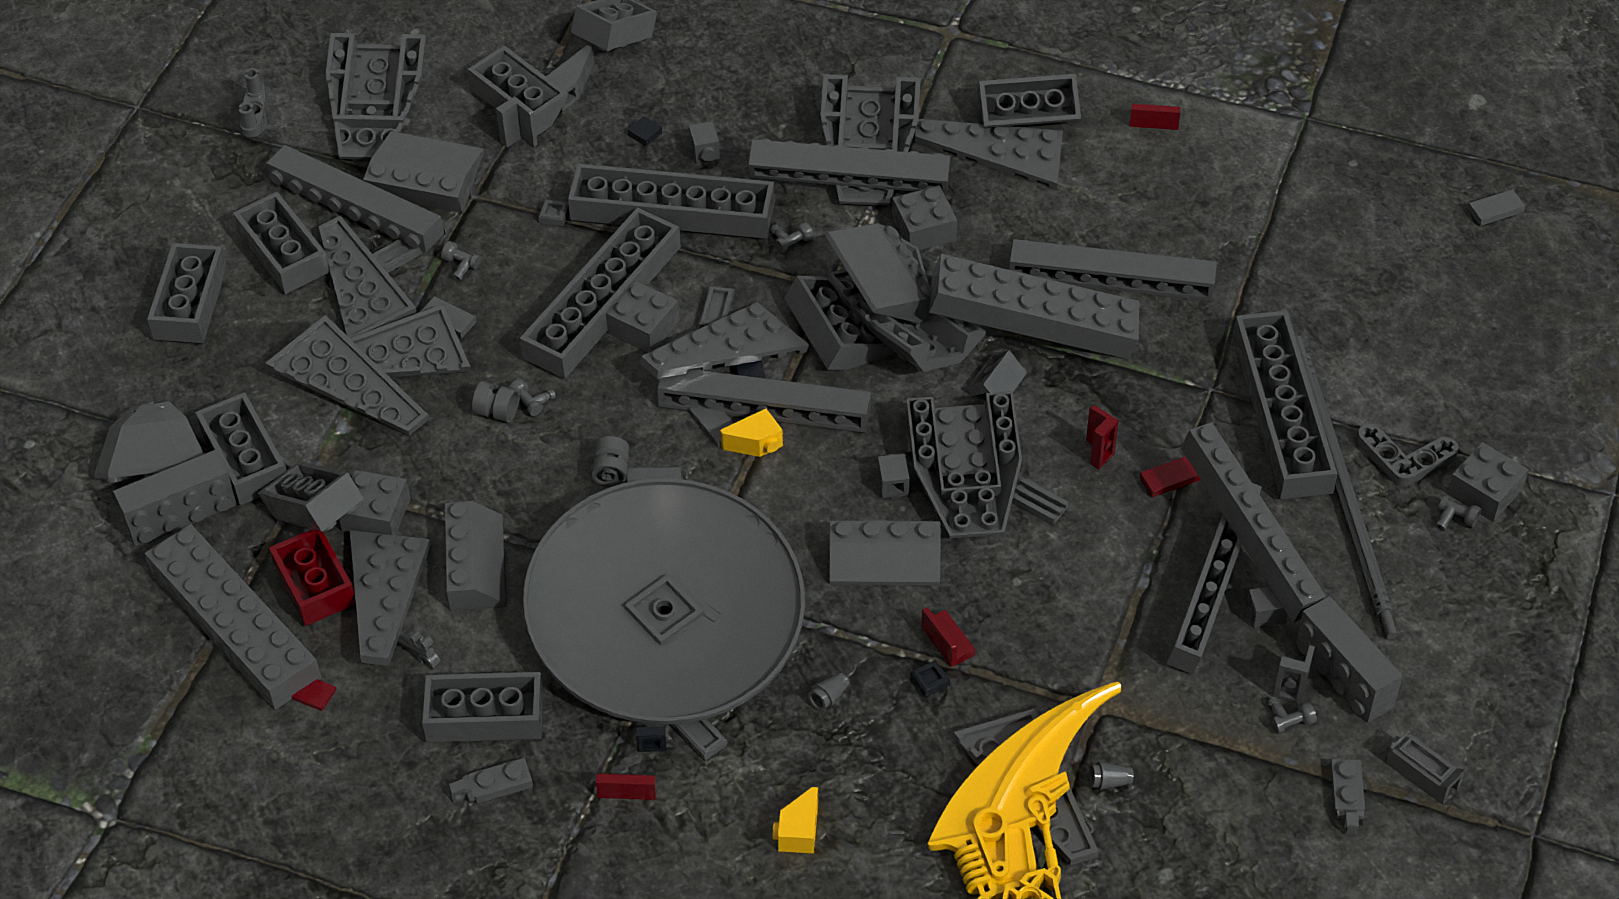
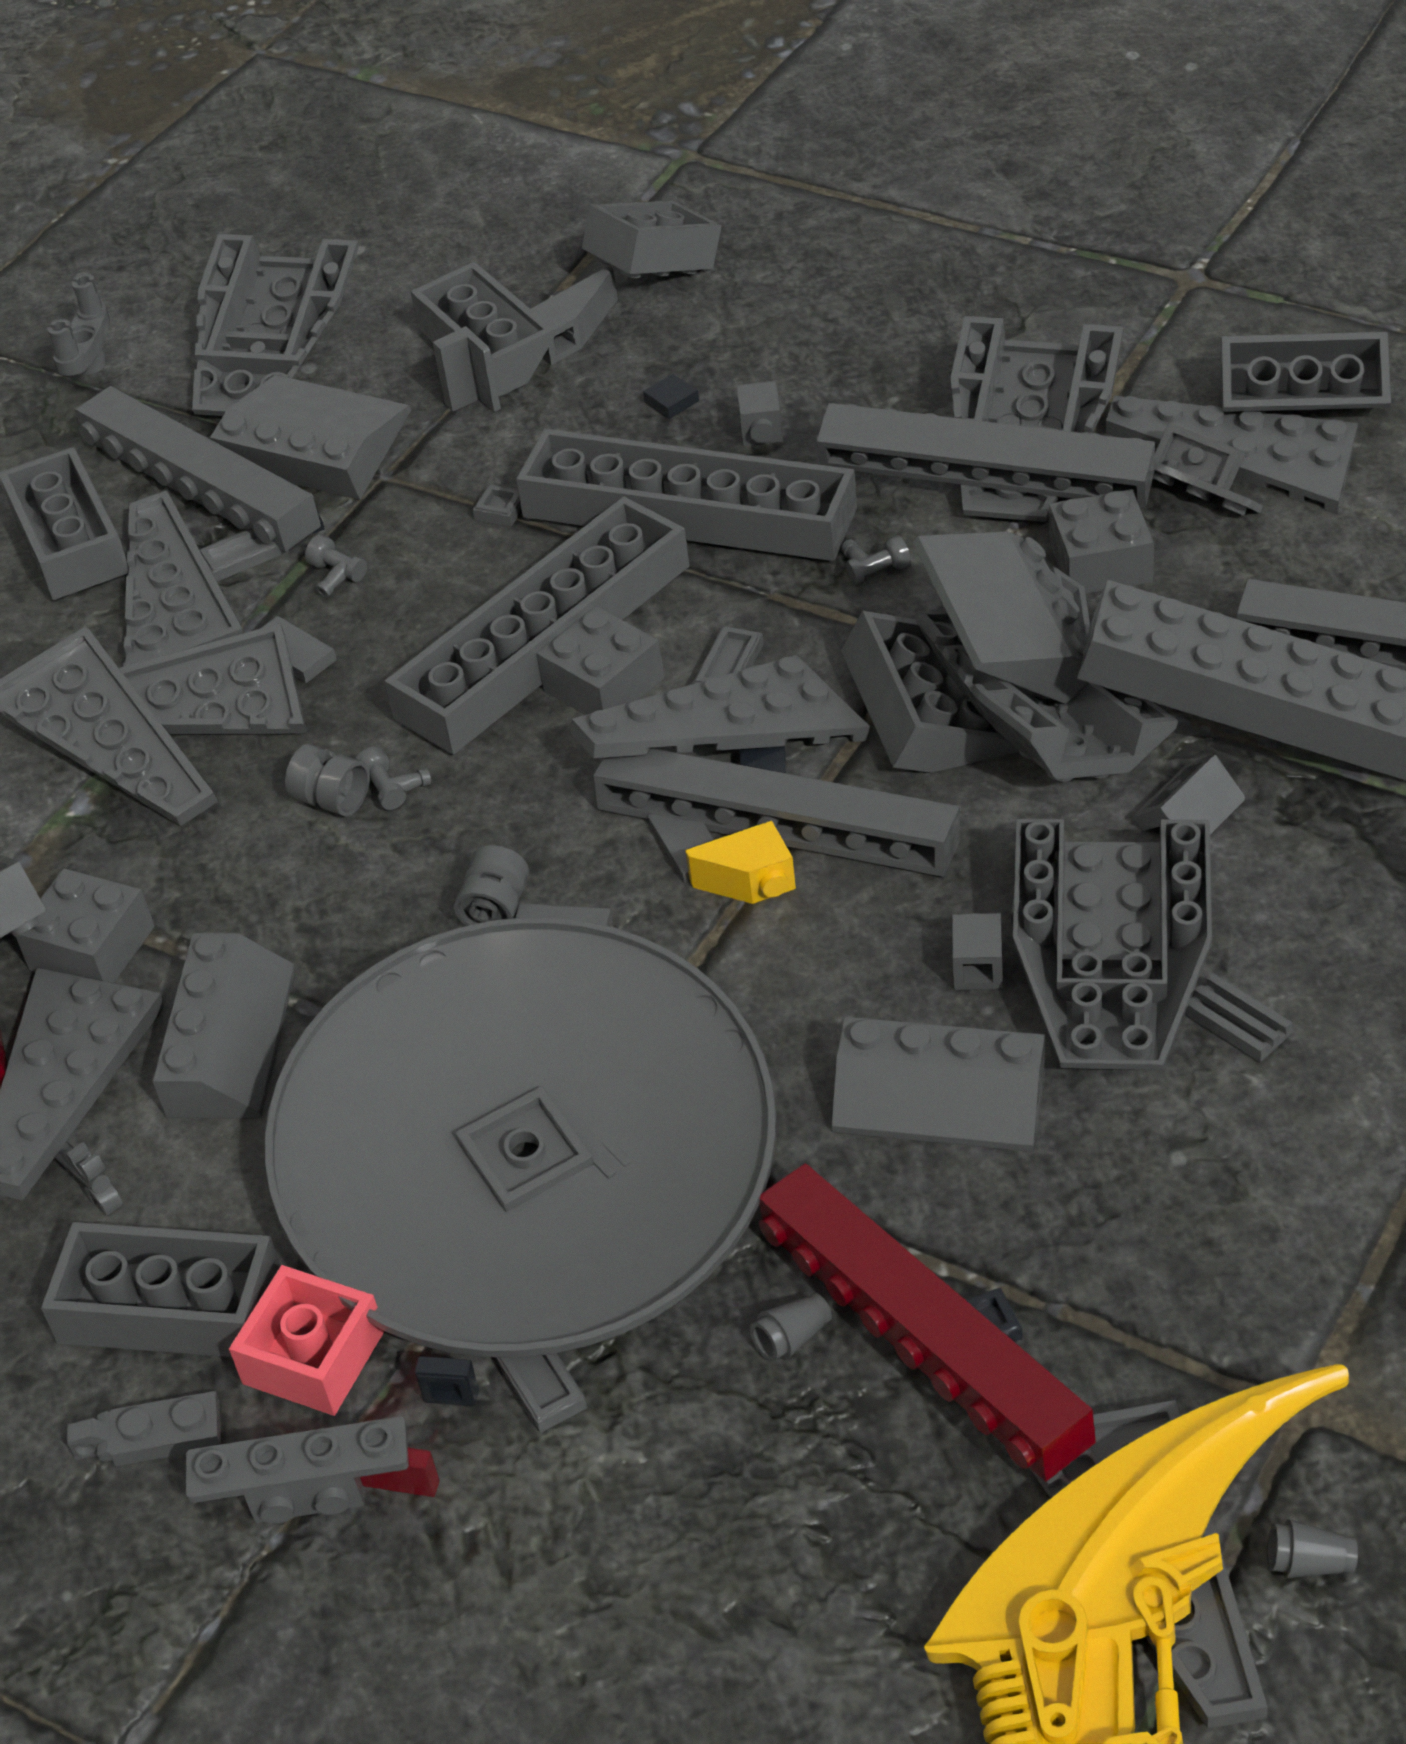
camera: 15 degrees right, 5 degrees down
yellow slope [773,787,818,854] -> none
dark red panel [921,607,975,667] -> none
dark red panel [1086,405,1119,470] -> none
none -> dark grey bracket [186,1416,409,1523]
none -> coral brick [229,1265,385,1416]
none -> dark red brick [759,1163,1096,1482]
none -> dark grey bracket [1153,422,1263,516]

